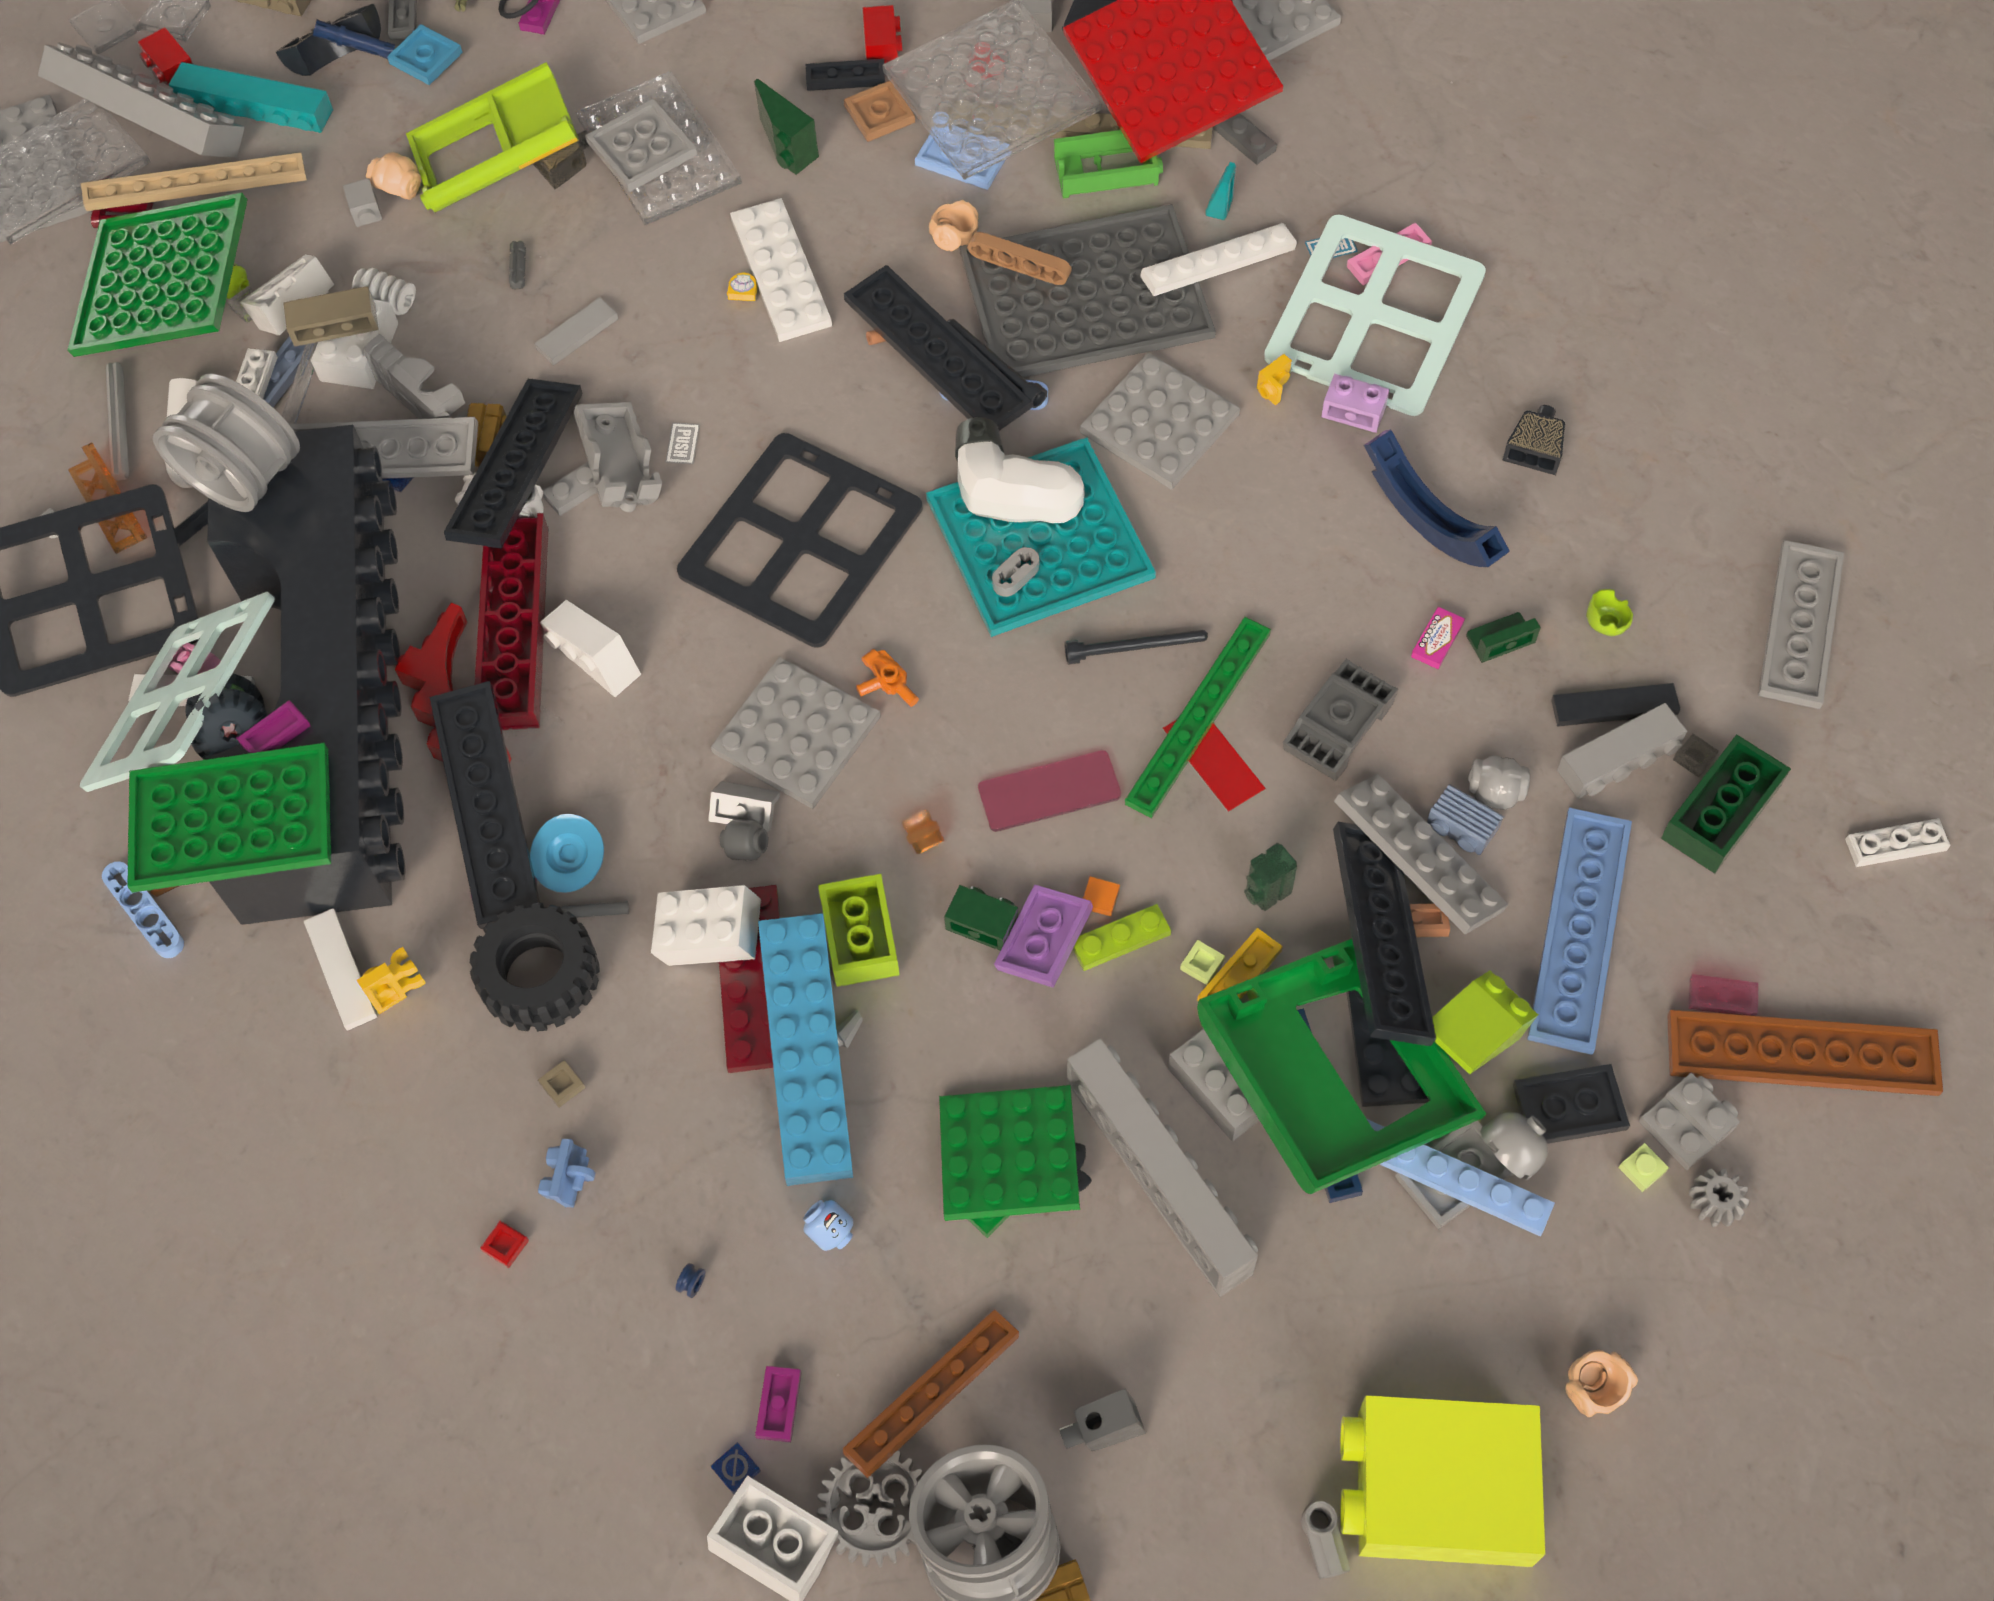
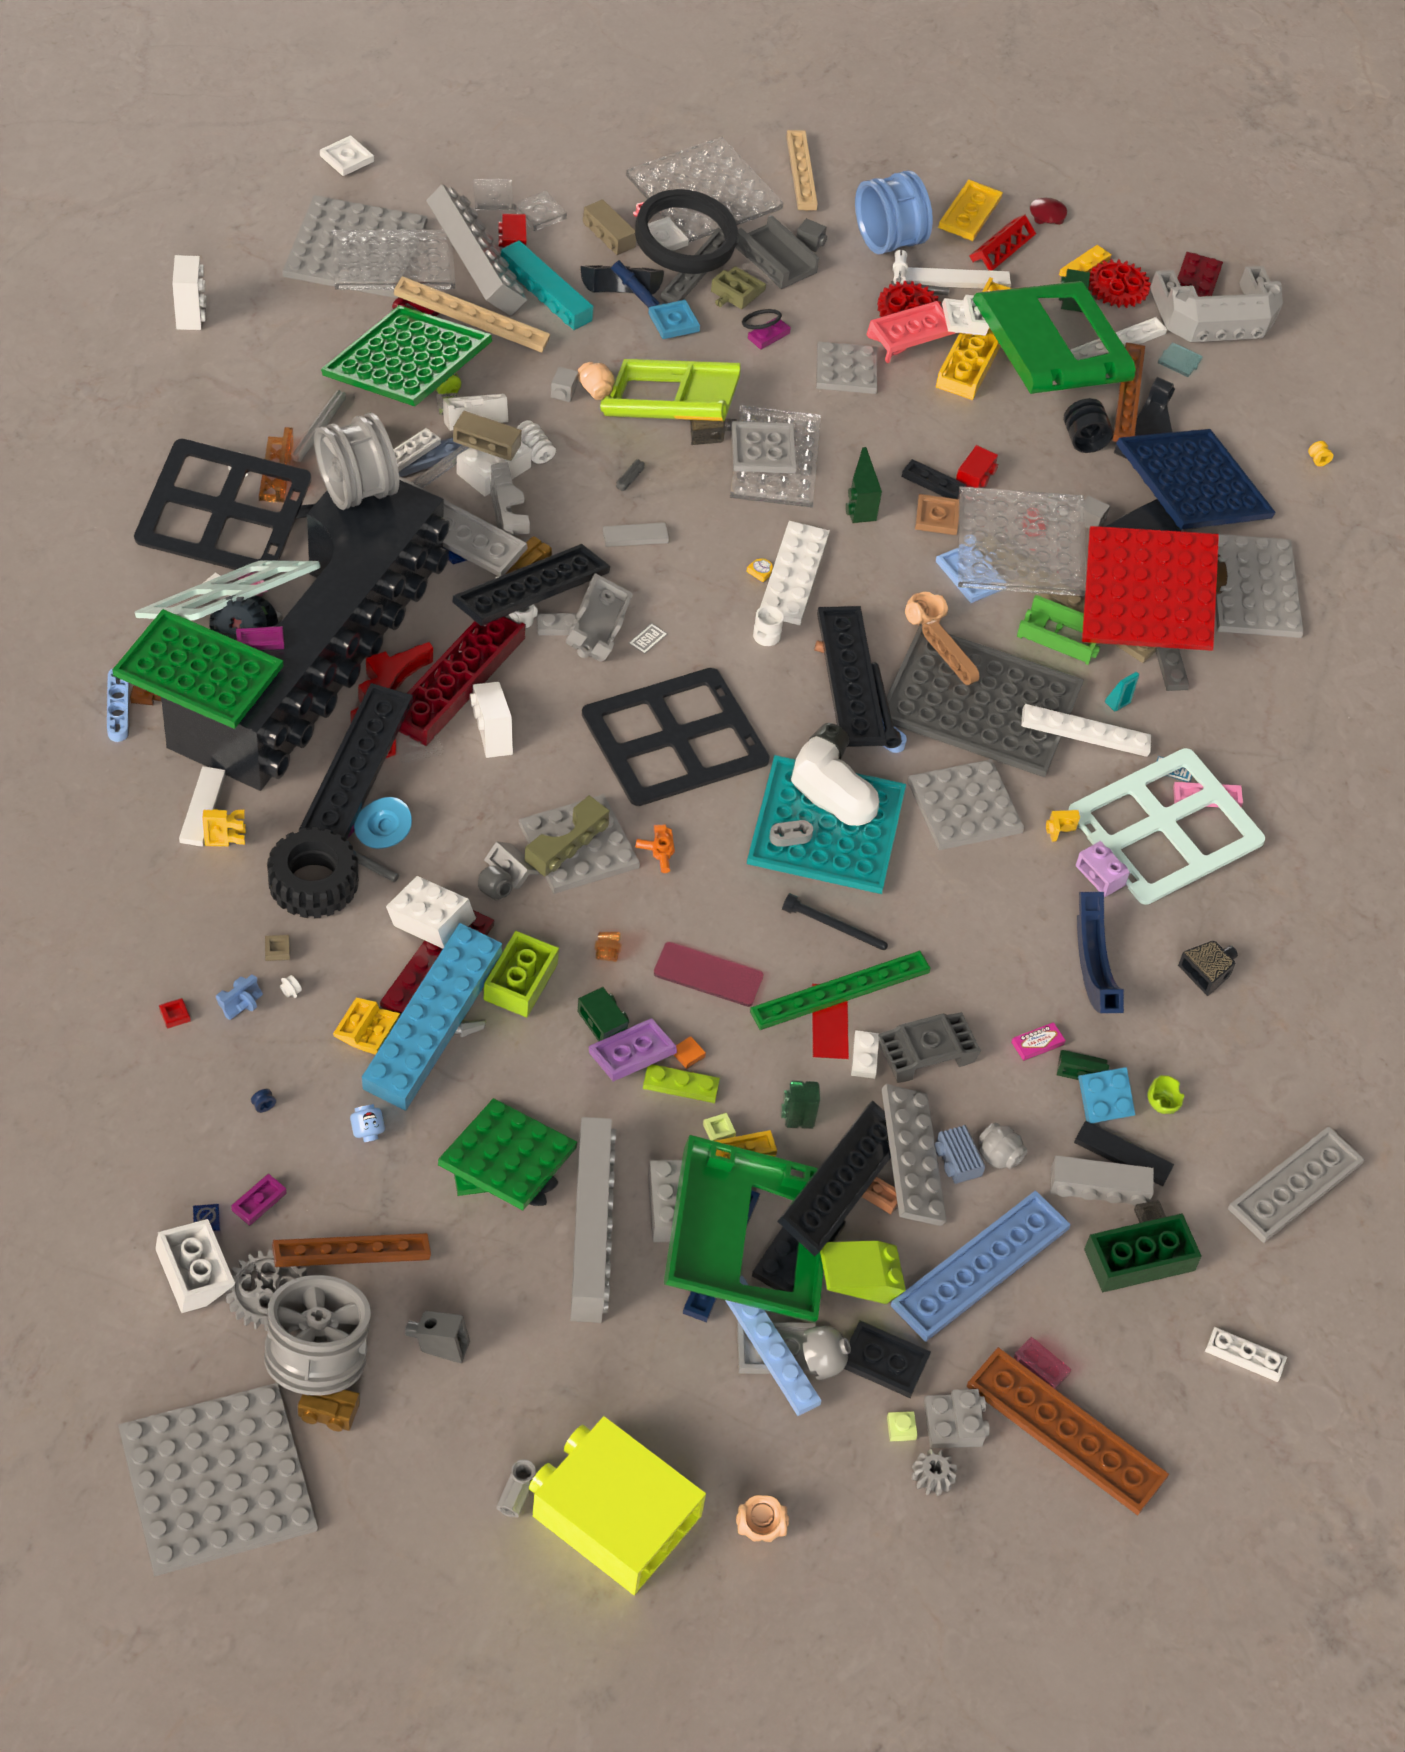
camera: 25 degrees right, 10 degrees down
none -> white plate [280,975,302,998]
none -> yellow slope [333,997,401,1055]
none -> olive arch [525,795,610,877]
none -> white wheel [753,605,784,646]
none -> white plate [851,1030,879,1079]
none -> dark azure plate [1078,1067,1135,1123]

